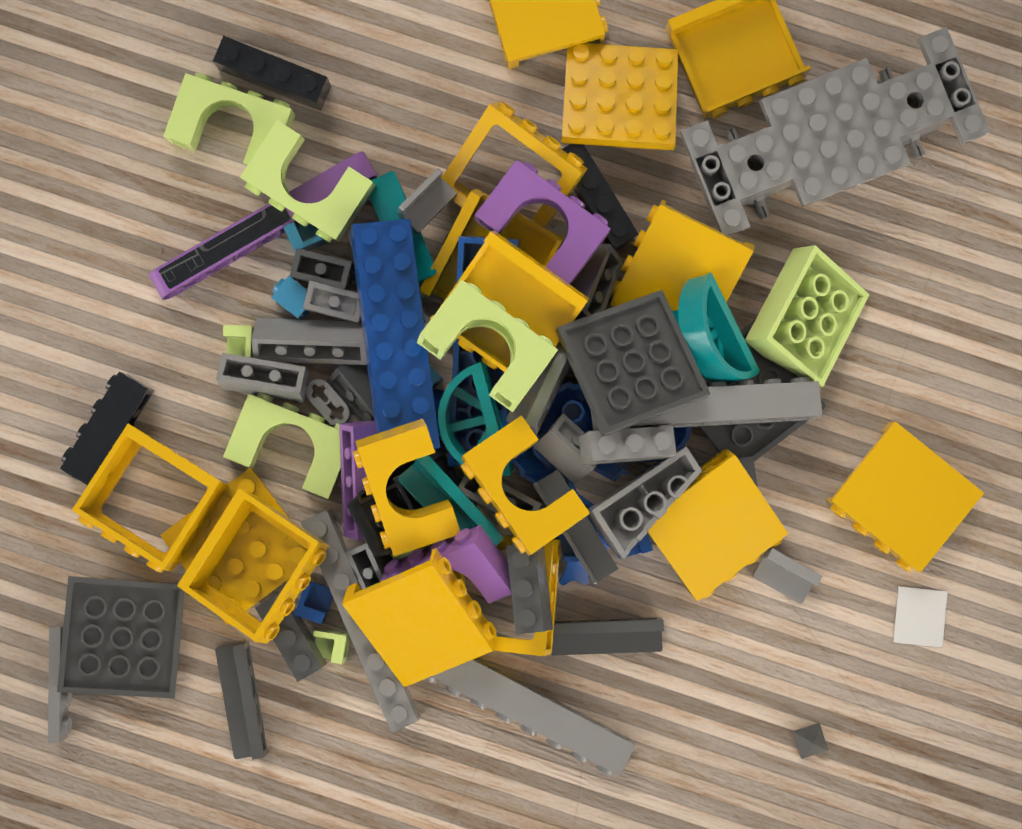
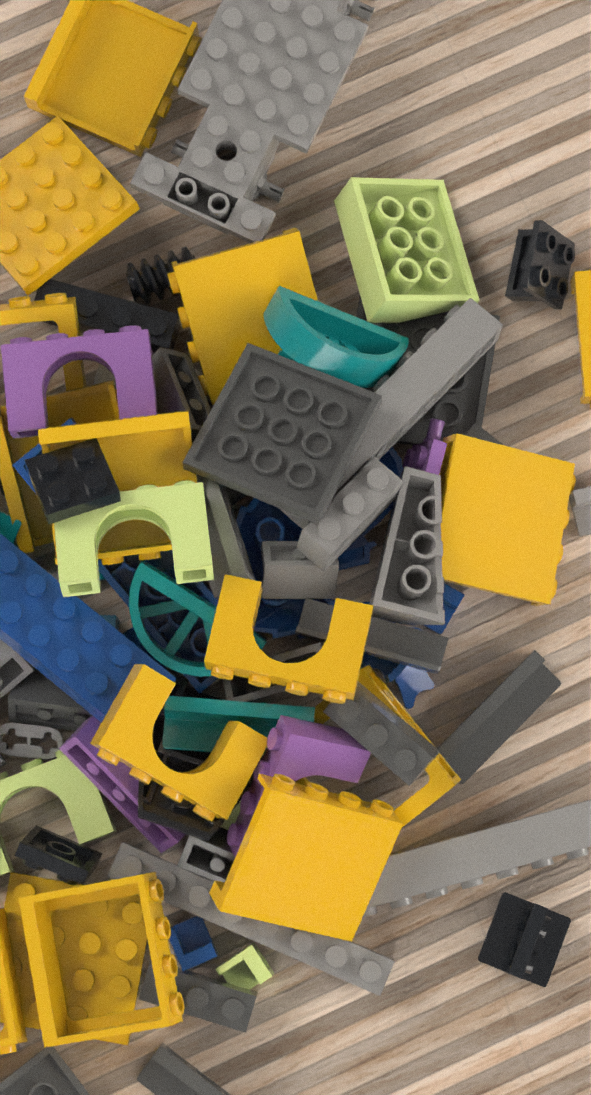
camera: 45 degrees left, 5 degrees down
none -> black plate [15,825,103,885]
none -> black plate [25,438,121,524]
none -> black piece [126,247,196,304]
none -> medium lavender plate [403,418,447,475]
none -> black bracket [478,892,571,987]
none -> black bracket [505,220,575,310]

